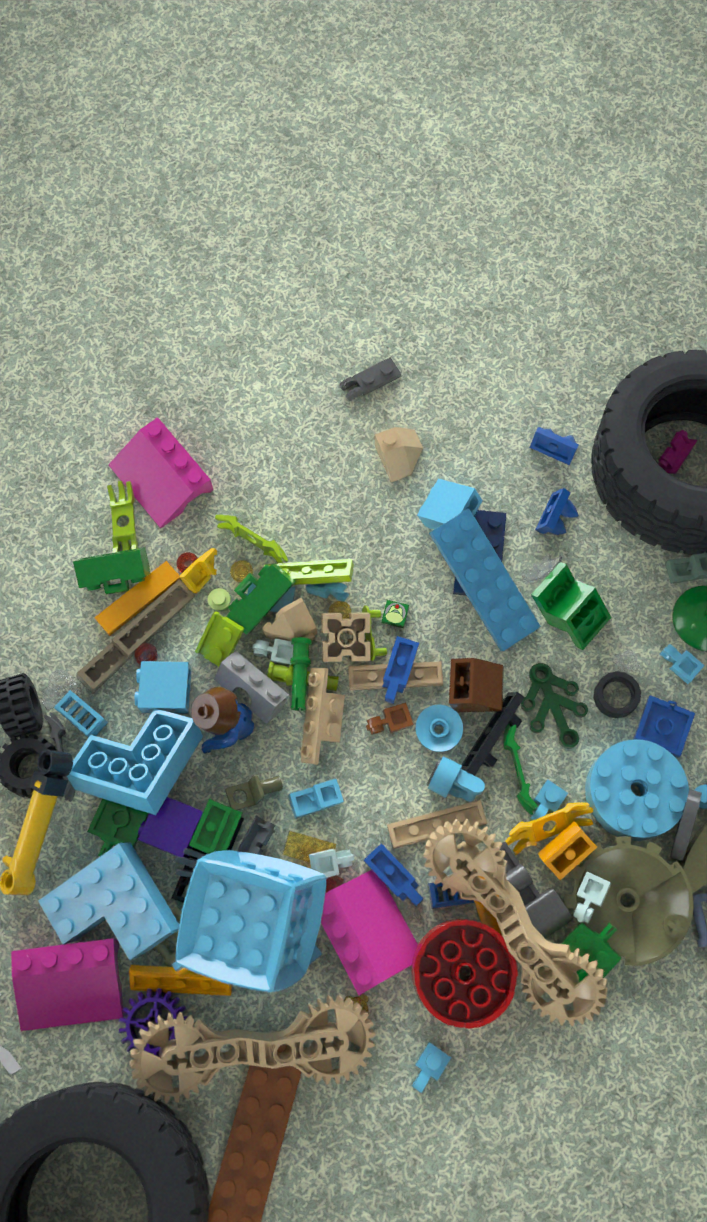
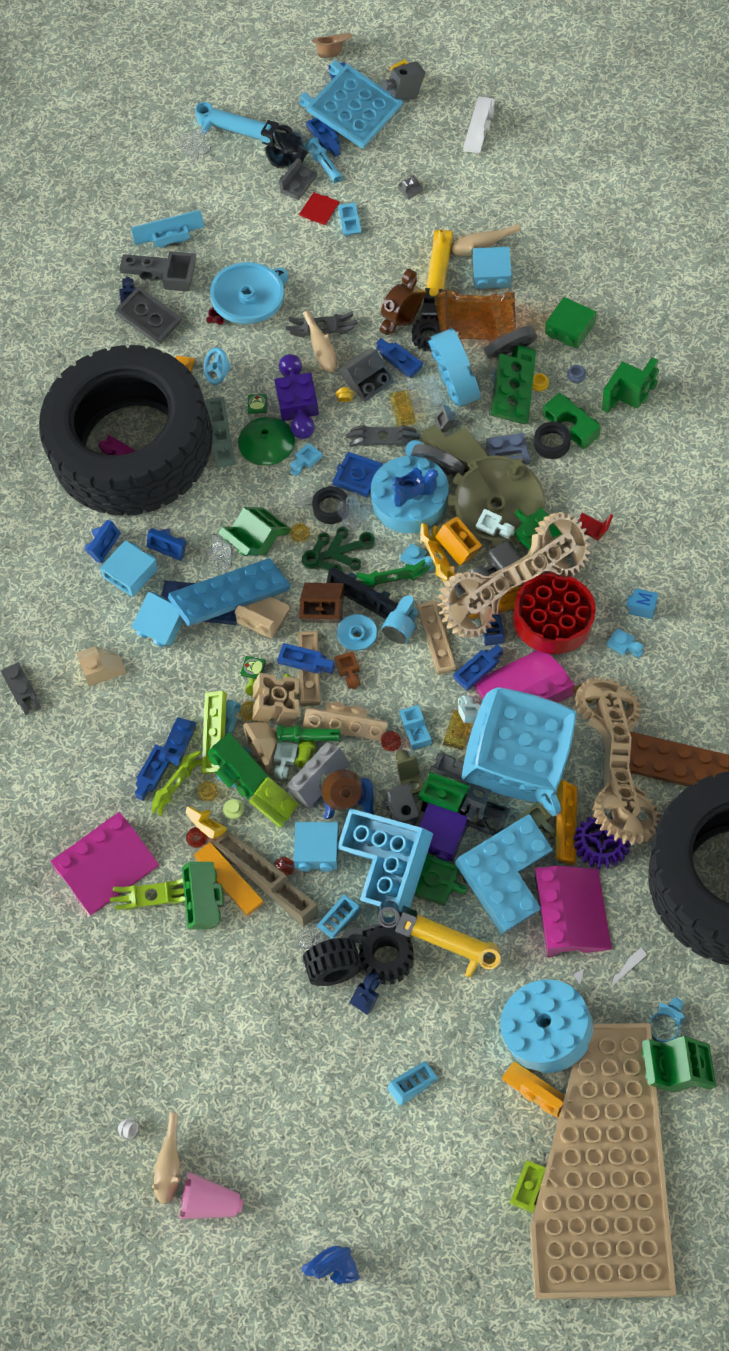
camera: 85 degrees left, 10 degrees down
none -> medium azure brick [100,540,158,597]
none -> blue hinge [135,744,171,801]
none -> blue plate [159,717,197,766]
none -> tan bracket [235,597,290,639]
none -> clear yellow plate [290,523,310,542]
none -> clear plate [337,492,372,531]
none -> clear red plate [380,731,401,752]
none -> dark grey torso [384,784,419,826]
none -> blue hair [392,467,438,507]
none -> red bracket [577,513,613,541]
none -> dark azure brick [626,588,658,620]

